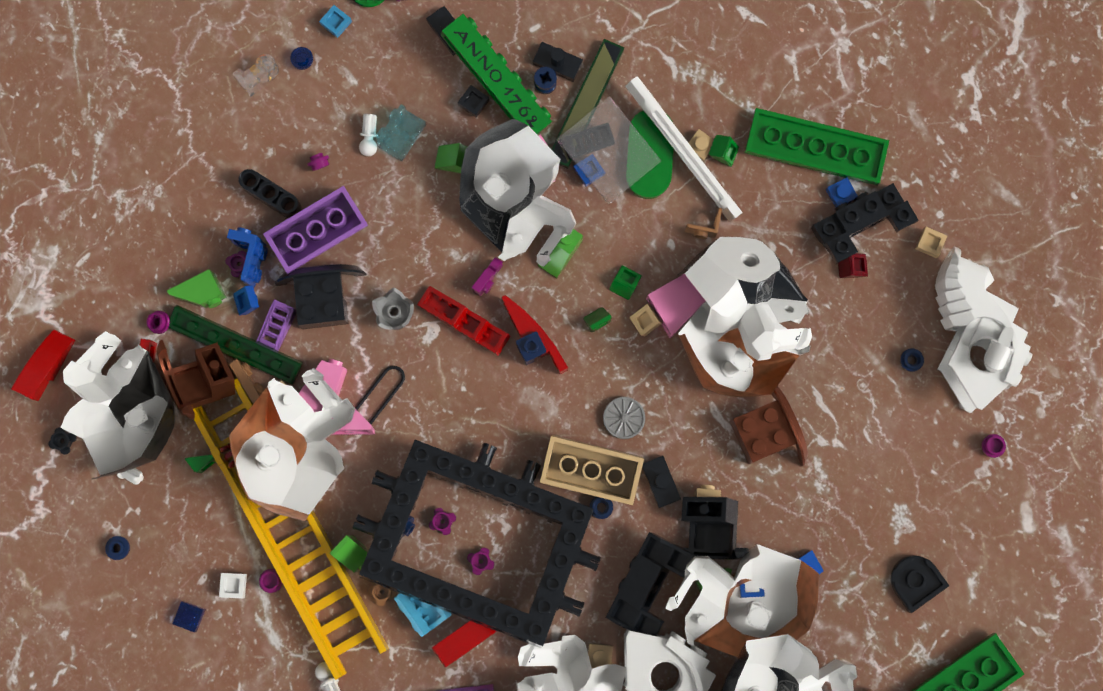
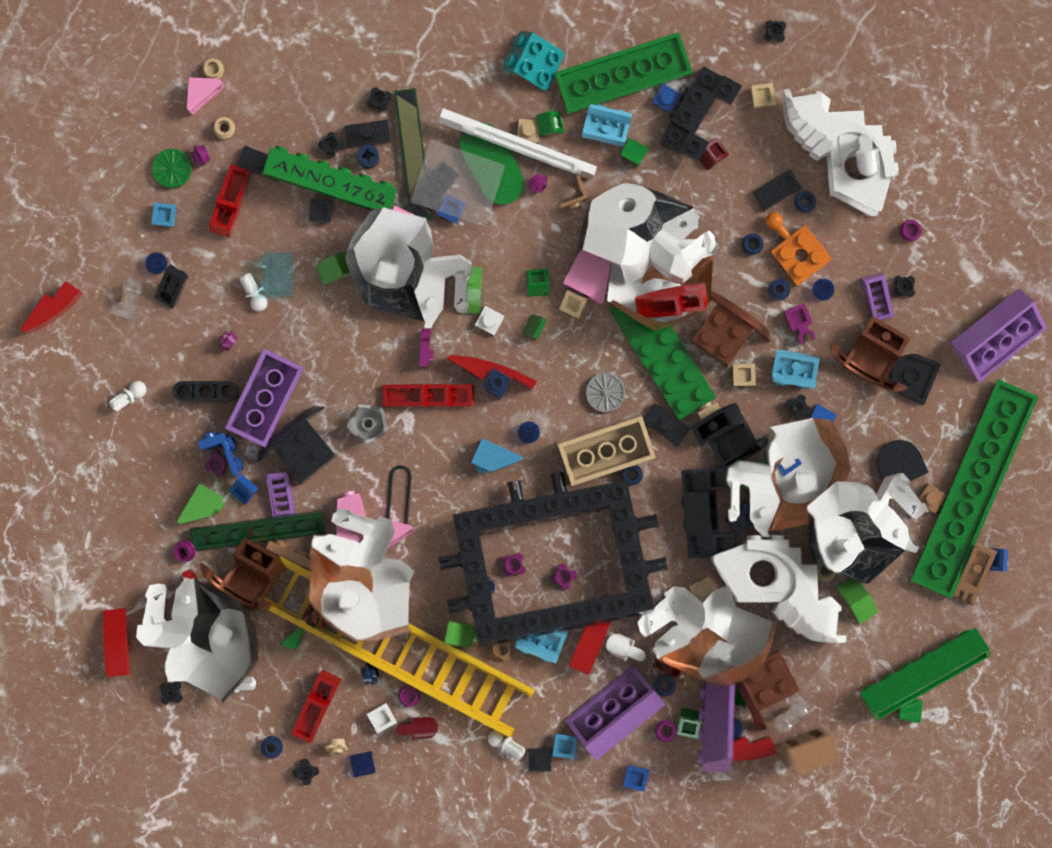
camera: 30 degrees left, 5 degrees up
none -> red slope [20,281,83,334]
none -> white axle [109,381,146,412]
none -> black tile [154,264,189,309]
none -> red slope [209,164,252,238]
none -> red slope [291,670,342,744]
none -> black plate [293,759,319,786]
none -> black plate [318,132,344,158]
none -> tan plate [325,739,348,755]
none -> dark blue plate [361,663,380,685]
none -> black plate [367,87,391,112]
none -> dark red arm [396,717,438,740]
none -> dark azure slope [471,439,522,474]
none -> white plate [475,306,505,336]
none -> teal bracket [501,31,564,90]
none -> clear blue plate [518,421,540,443]
none -> magenta plate [528,173,548,194]
none -> medium azure bracket [582,104,632,147]
none -> white arm [606,634,646,661]
none -> green plate [609,306,716,421]
none -> green slope [619,138,649,167]
none -> red slope [635,283,708,318]
none -> dark blue bracket [724,502,753,536]
none -> tan plate [732,364,756,387]
none -> dark blue plate [741,233,764,255]
none -> black tile [753,169,802,211]
none -> black plate [764,20,786,43]
none -> orange plate [765,212,832,286]
none -> dark blue plate [768,279,790,301]
none -> medium azure bracket [771,349,820,389]
none -> magenta plate [783,303,815,345]
none -> black plate [785,395,811,420]
none -> clear blue plate [812,278,834,301]
none -> copper piece [830,316,911,392]
none -> medium lavender slope [860,273,894,320]
none -> black tile [877,440,929,481]
none -> black plate [893,276,915,298]
none -> medium lavender slope [950,288,1047,383]

